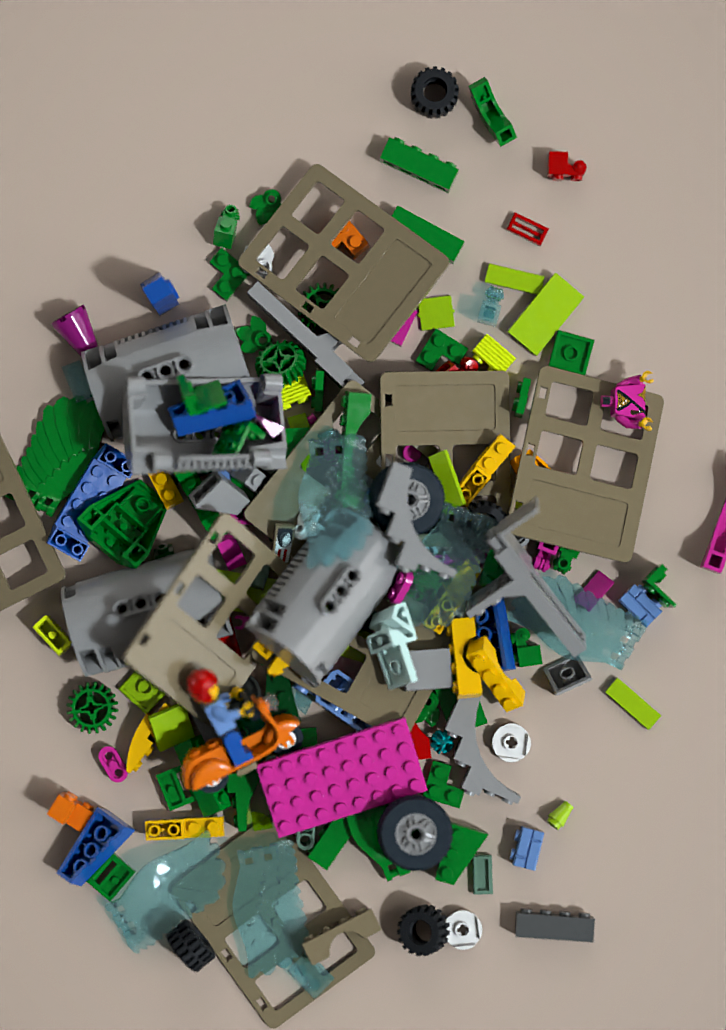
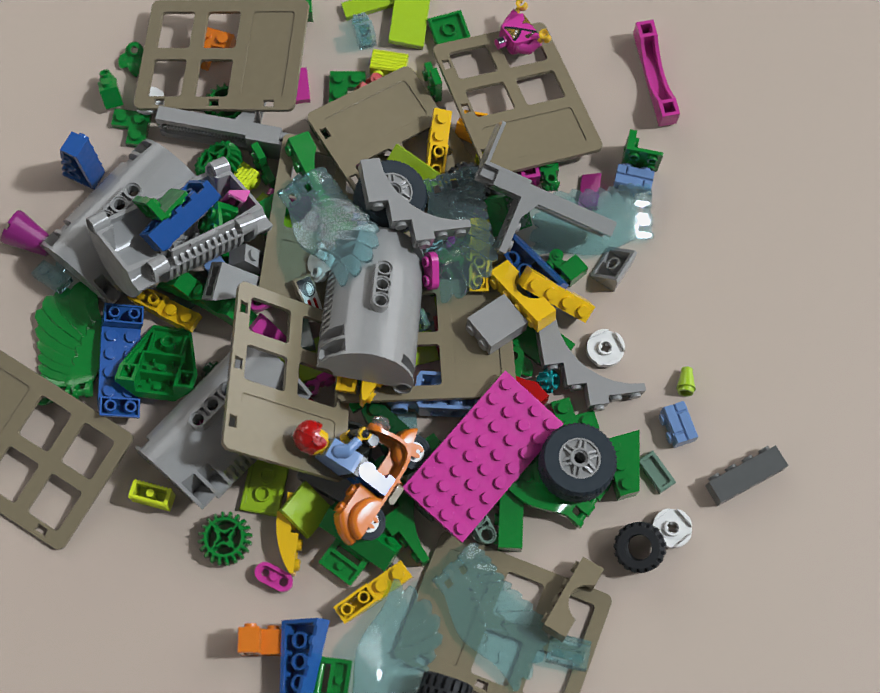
camera: 40 degrees left, 15 degrees down
green plate [236,316,272,354] -> none
clear neon green tile [251,812,273,831] -> none
light aqua piece [367,602,417,690] -> none
lime piece [418,295,455,331] -> none
lime tile [605,677,661,730] -> none

